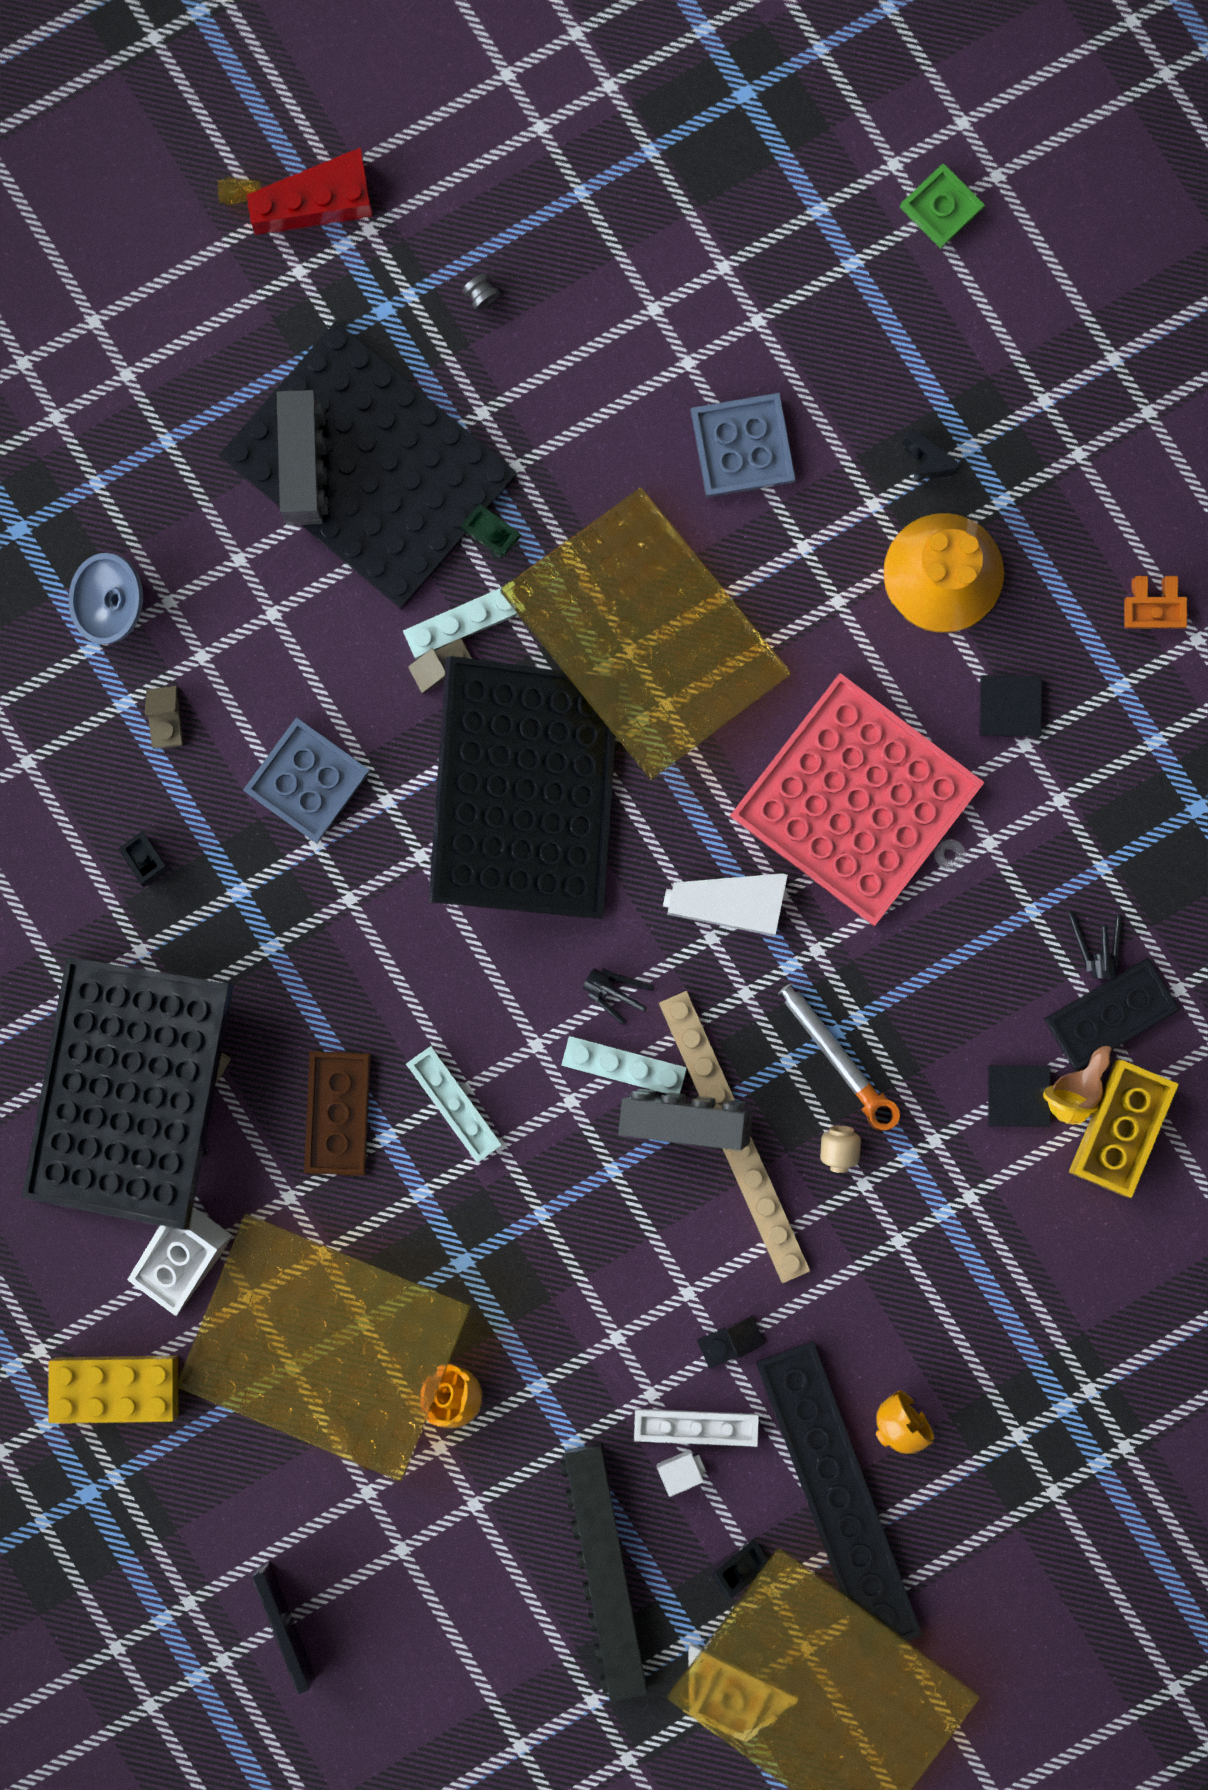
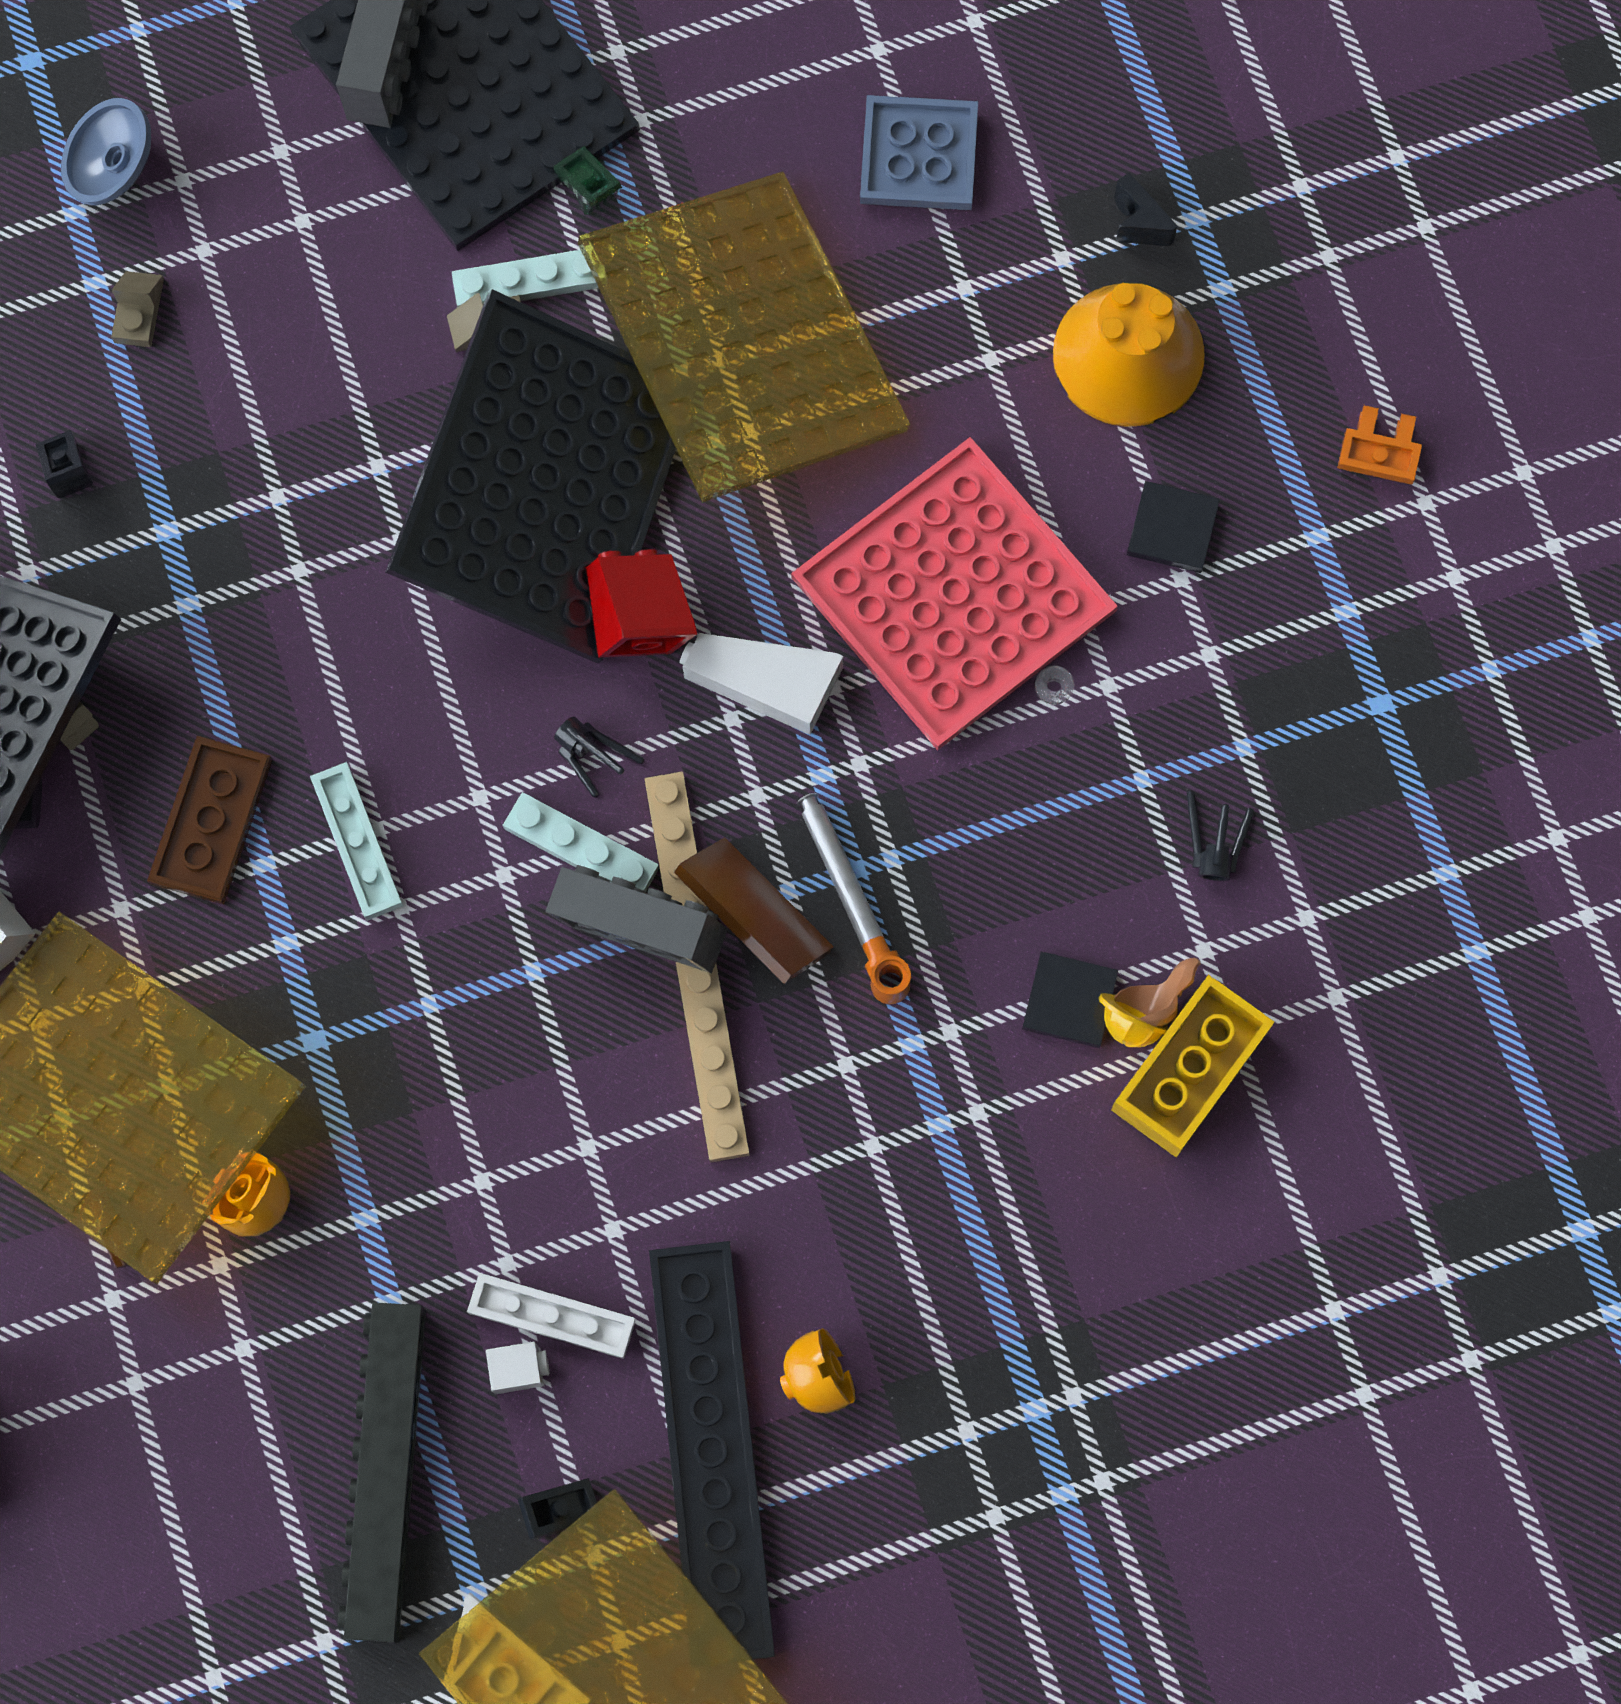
camera: 15 degrees right, 10 degrees down
sand blue plate [243,717,370,844] -> none
black slope [696,1315,765,1369] -> none
tan head [820,1126,861,1173] -> none
black tile [1043,957,1180,1071] -> none
none -> red slope [586,549,697,658]
none -> reddish brown tile [674,837,834,984]

